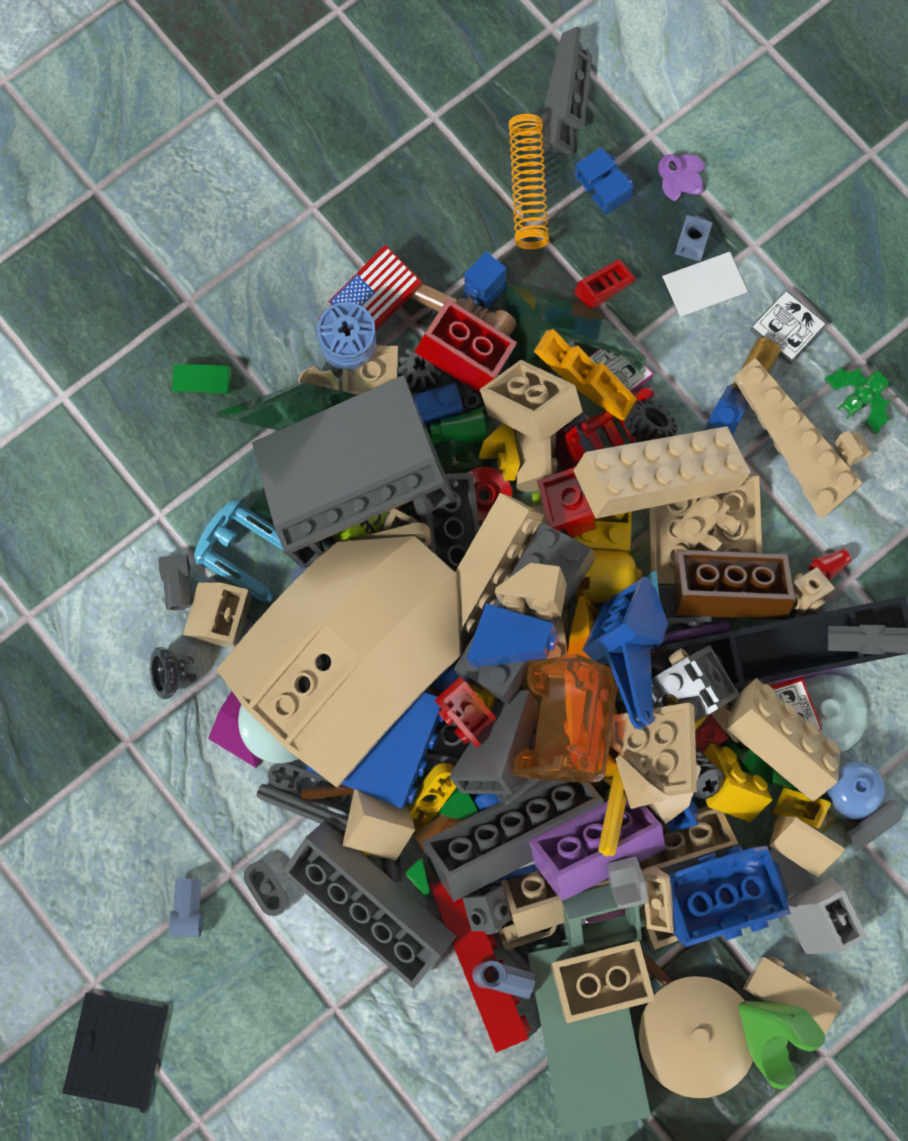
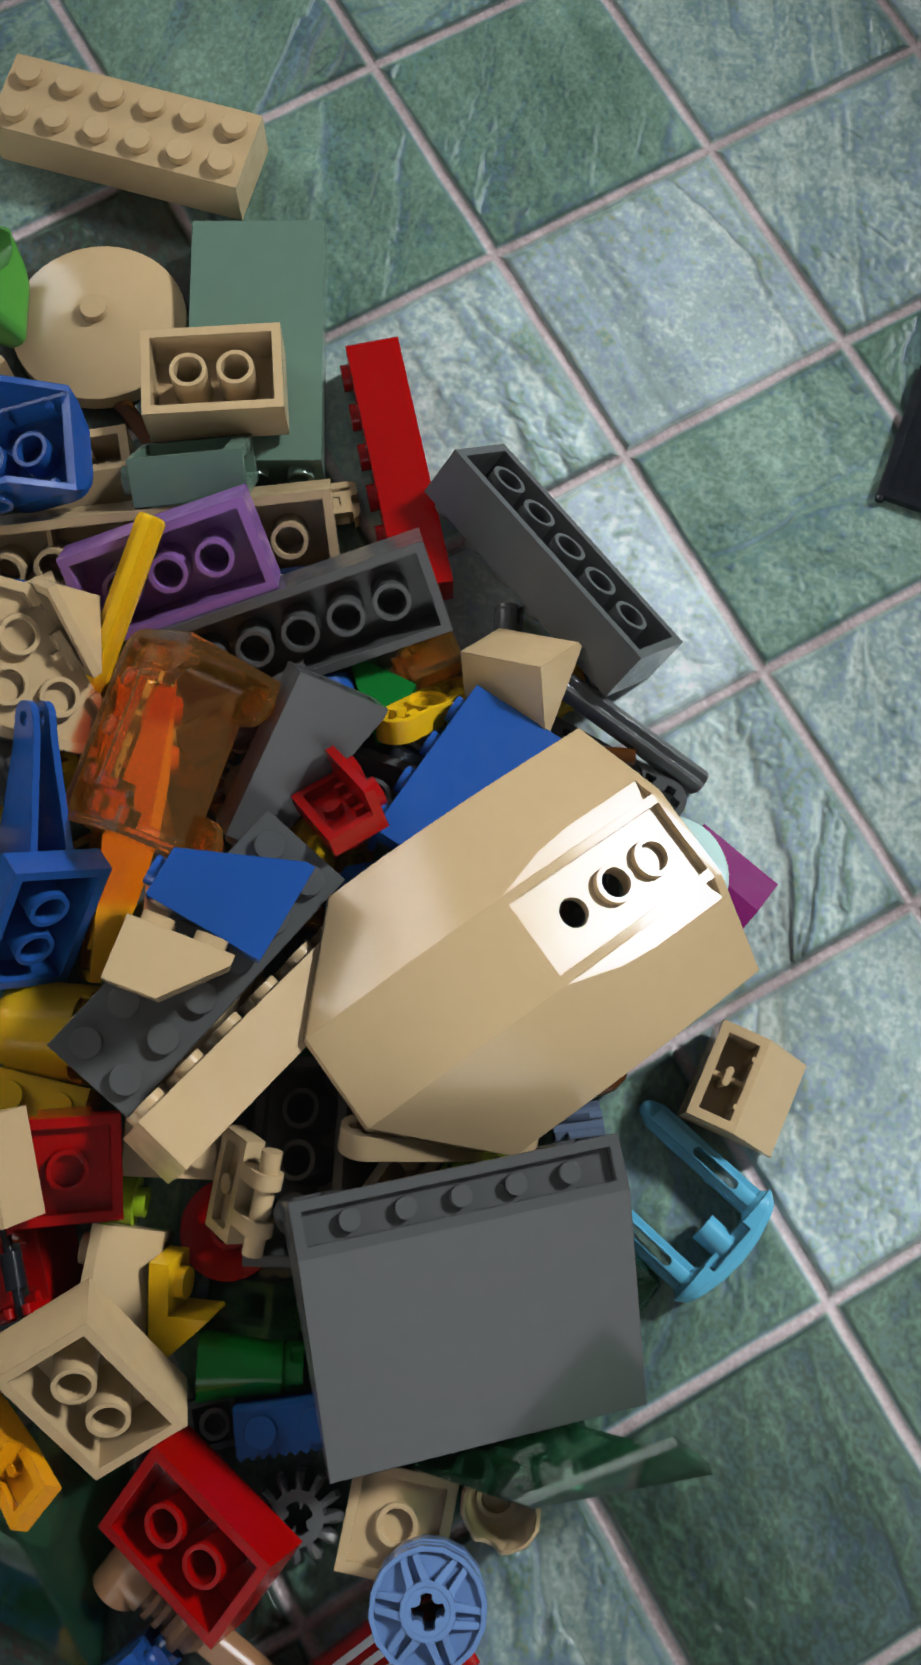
camera: 175 degrees left, 0 degrees up
black hair [149,647,196,700] -> none
dark grey piece [159,553,191,611] -> none
sand blue piece [169,879,202,937] -> none
green slope [172,364,231,395] -> none
dark grey plate [244,862,289,916] -> none
green slope [406,858,431,898] -> none
dark grey brick [463,886,512,934] -> none
sand blue piece [472,961,535,999] -> none
light grey panel [607,857,648,909] -> none
tan slope [643,866,676,933] -> none
none -> tan plate [205,1124,284,1259]

